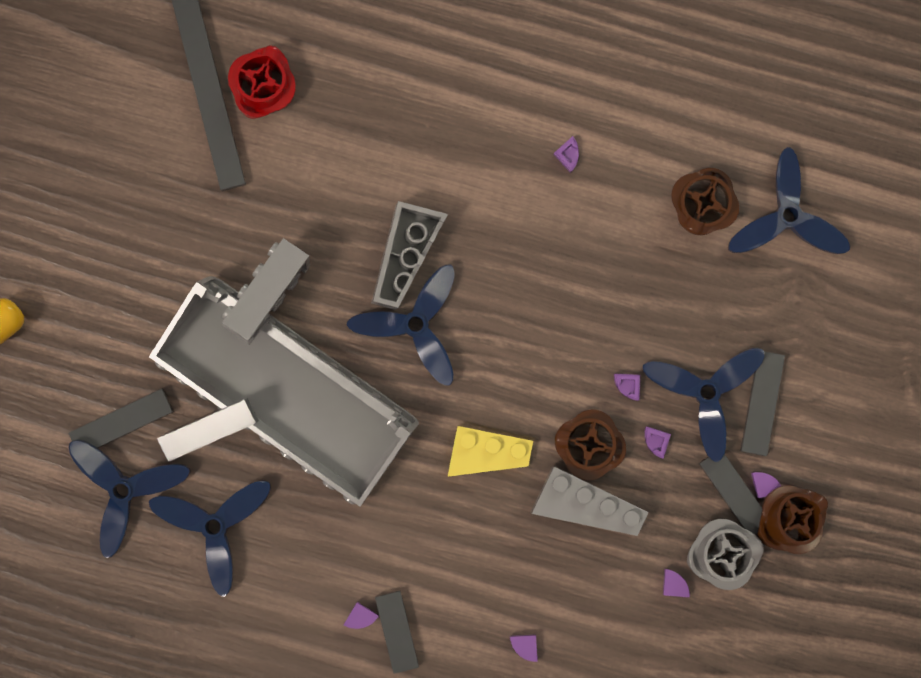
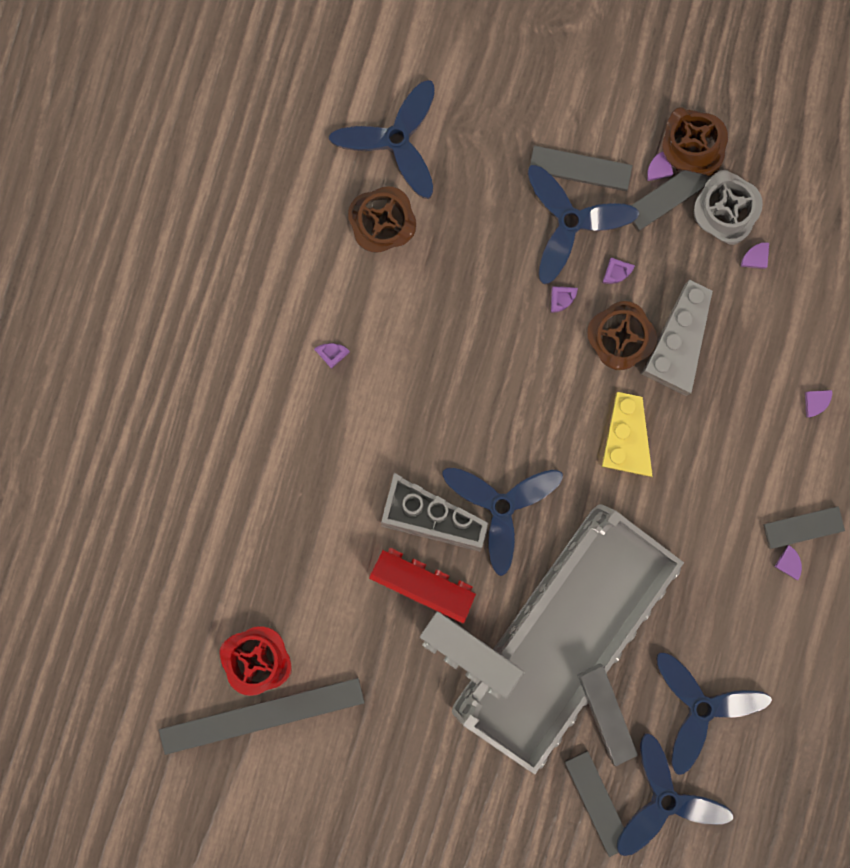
camera: 90 degrees left, 0 degrees up
none -> red slope [369,548,476,623]

